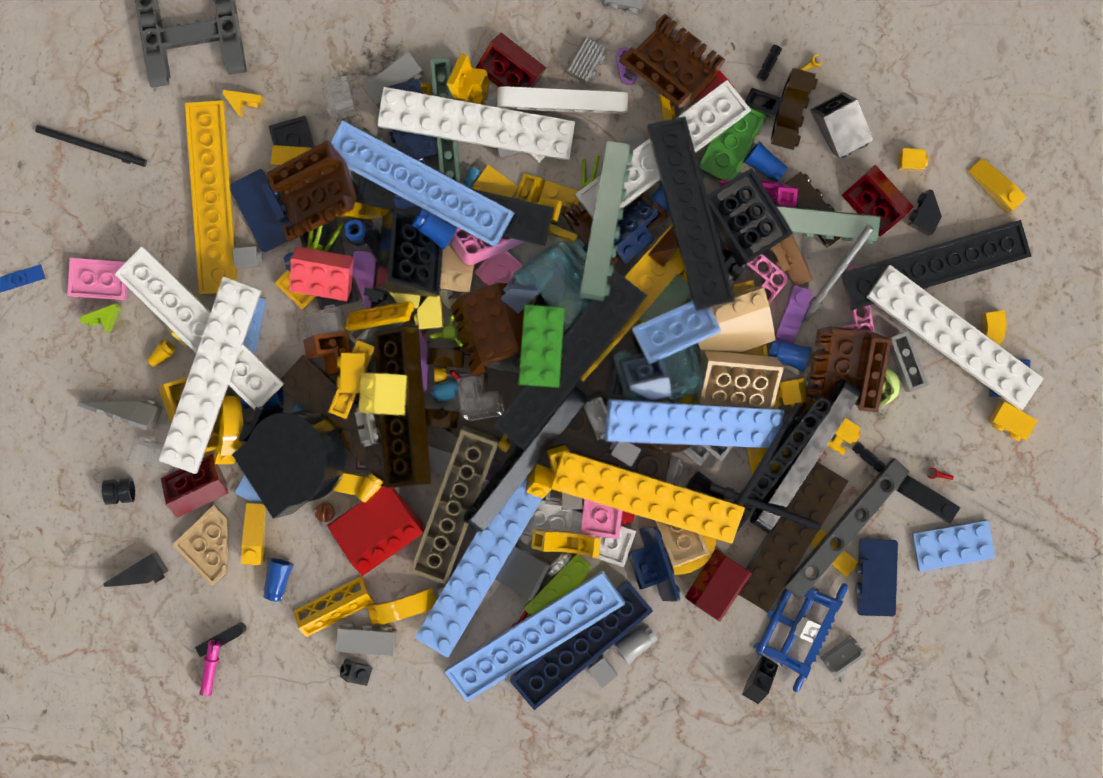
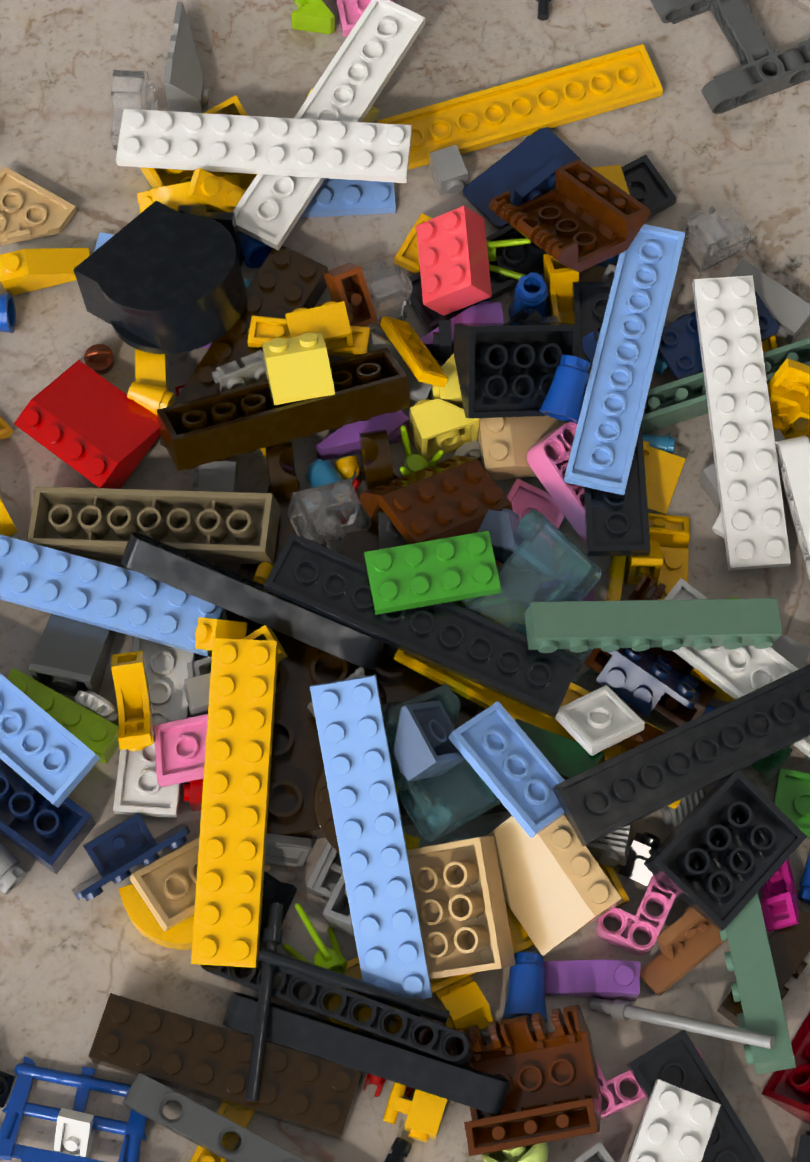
camera: 70 degrees right, 20 degrees down
black wheel [102,478,136,505] -> none
yellow cone [147,340,176,367] -> none
dark red slope [161,454,229,518] -> none
yellow slope [223,90,265,118] -> none
light grey brick [609,441,641,466] -> none
dark red slope [685,549,752,622] -> none
none -> yellow plate [187,168,246,212]
none -> lime plant [283,903,347,974]
none -> white plate [555,685,645,756]

